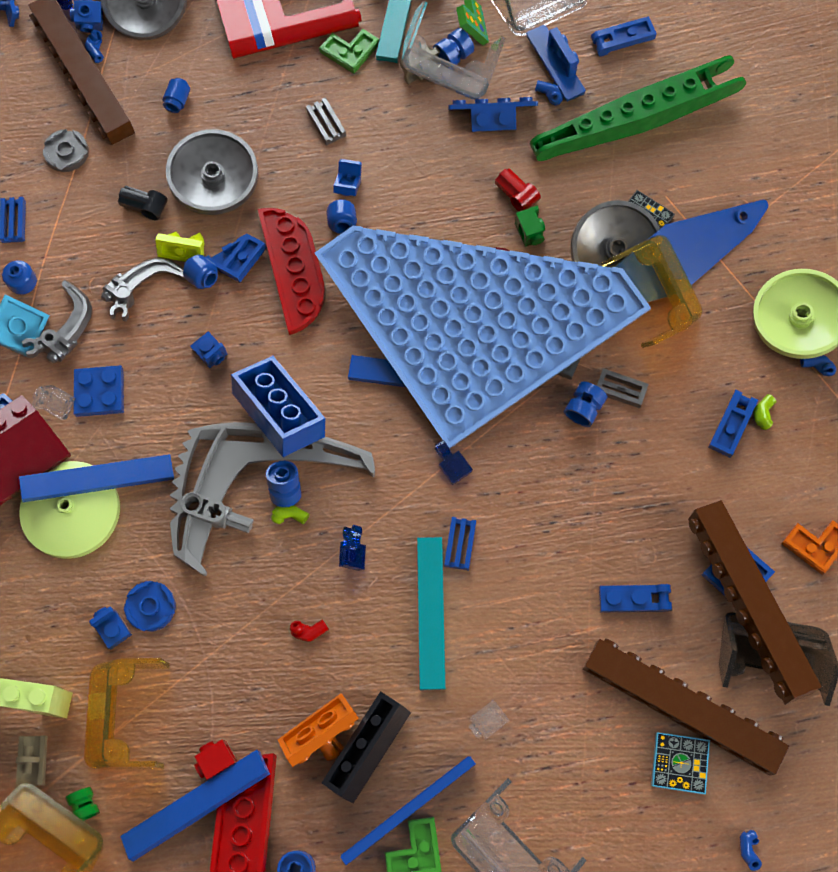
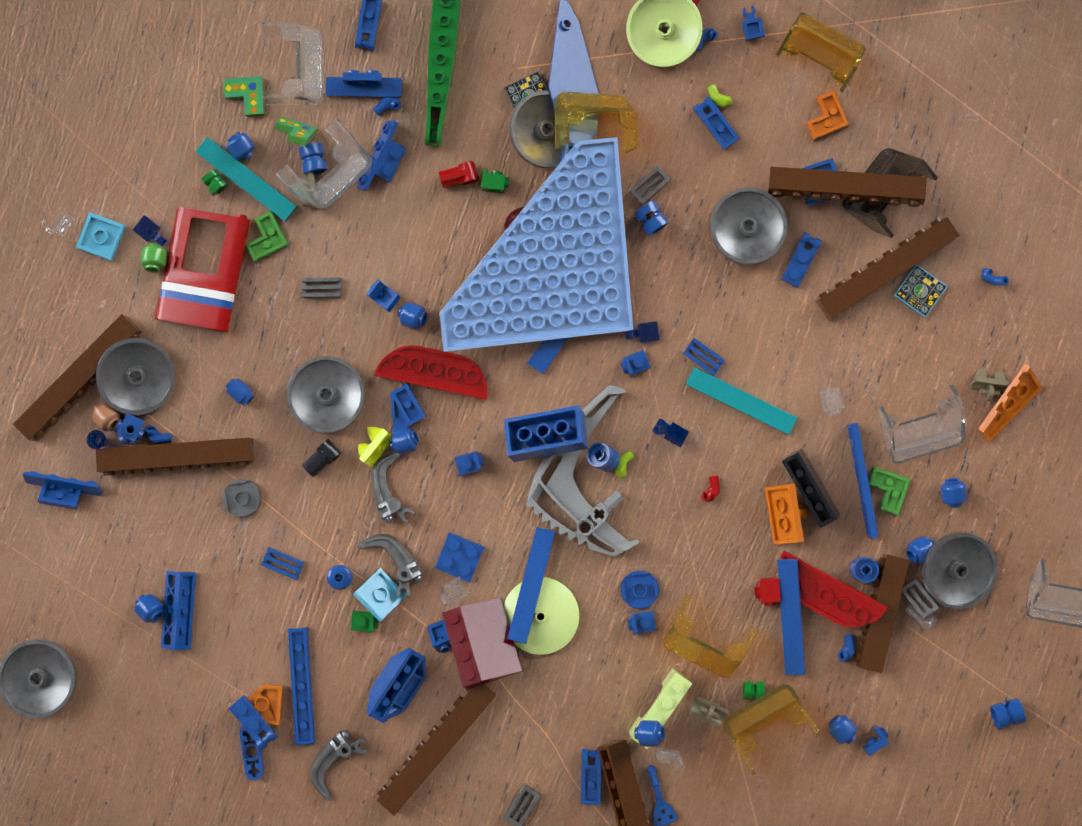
camera: 65 degrees left, 15 degrees up
none -> blue bracket [621,350,651,377]
none -> flat silver dish [710,188,787,265]

